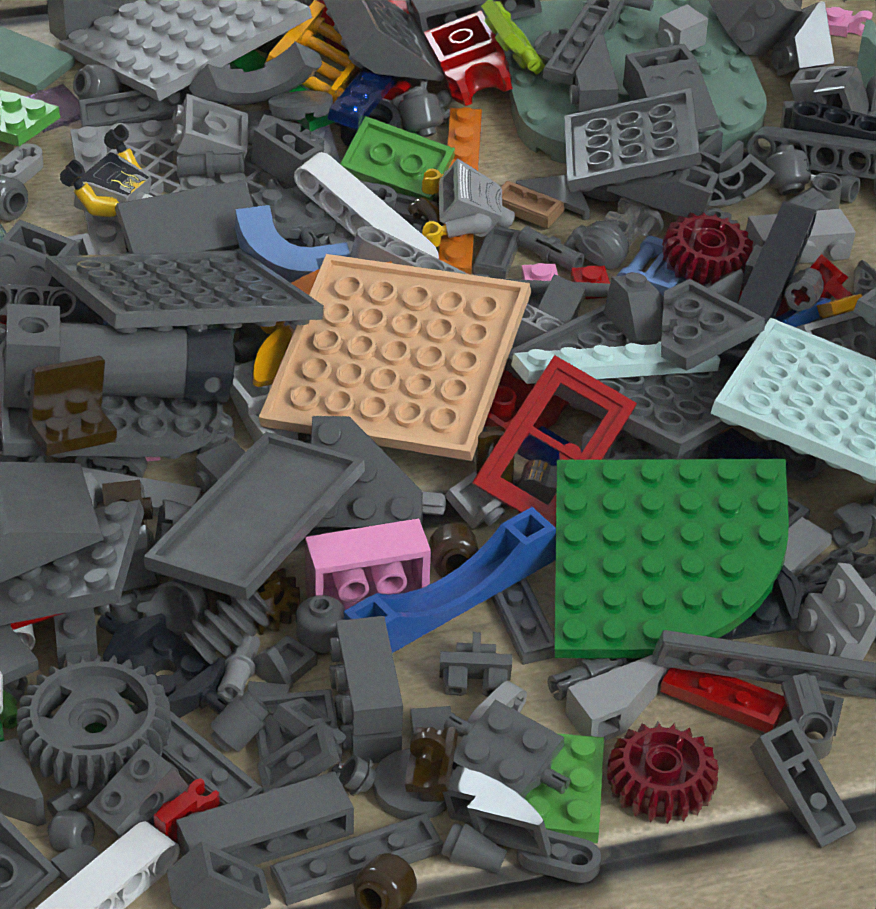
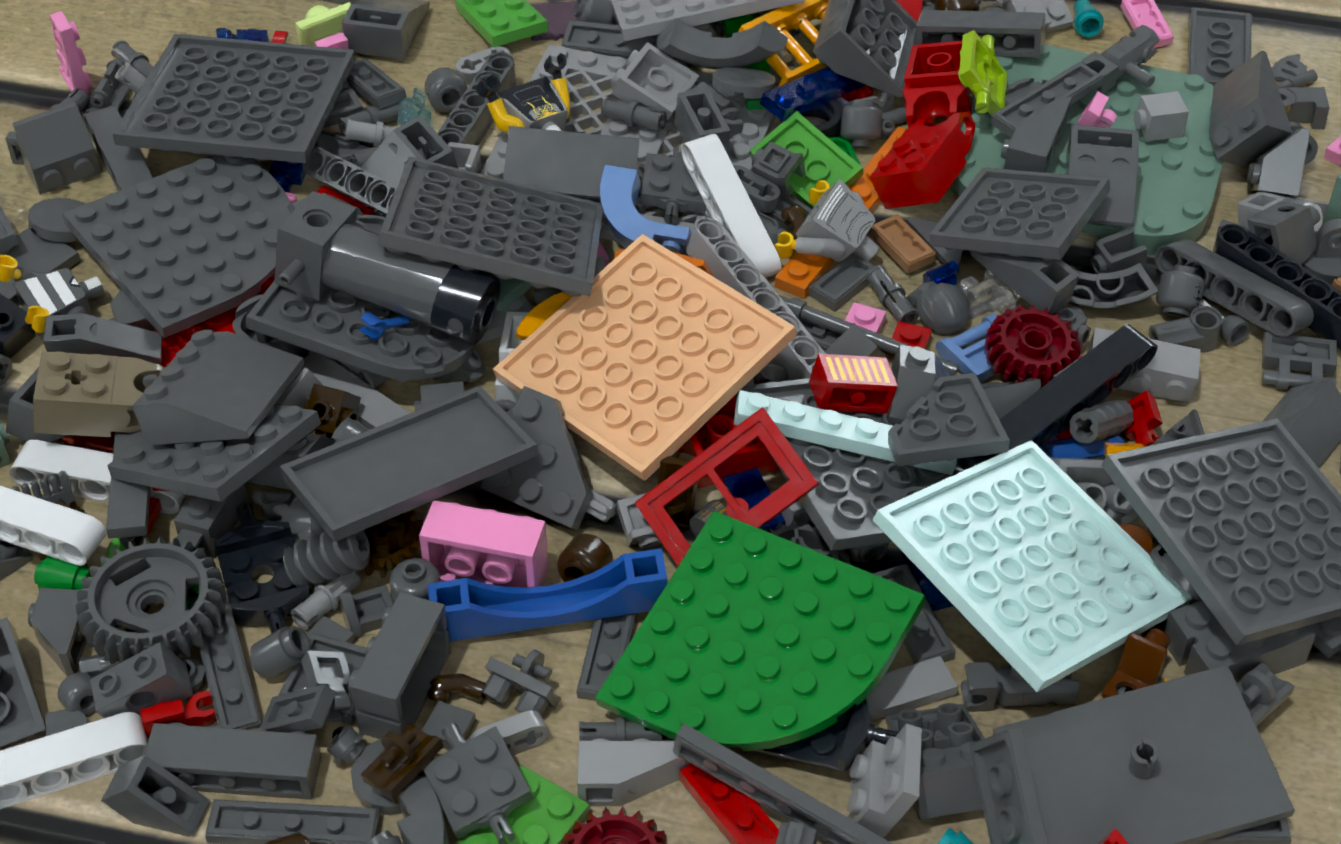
camera: 30 degrees right, 5 degrees up
dark brown bracket [28,355,117,456] -> none
none -> blue hand [359,312,410,340]
none -> dark brown arm [427,673,486,703]
none -> dark grey beam [438,52,516,145]
none -> dark grey window [752,141,806,197]
none -> red brick [809,354,898,414]
none -> red brick [869,112,976,209]
none -> clear blue plate [923,261,959,285]
none -> bright pink tile [1076,91,1117,128]

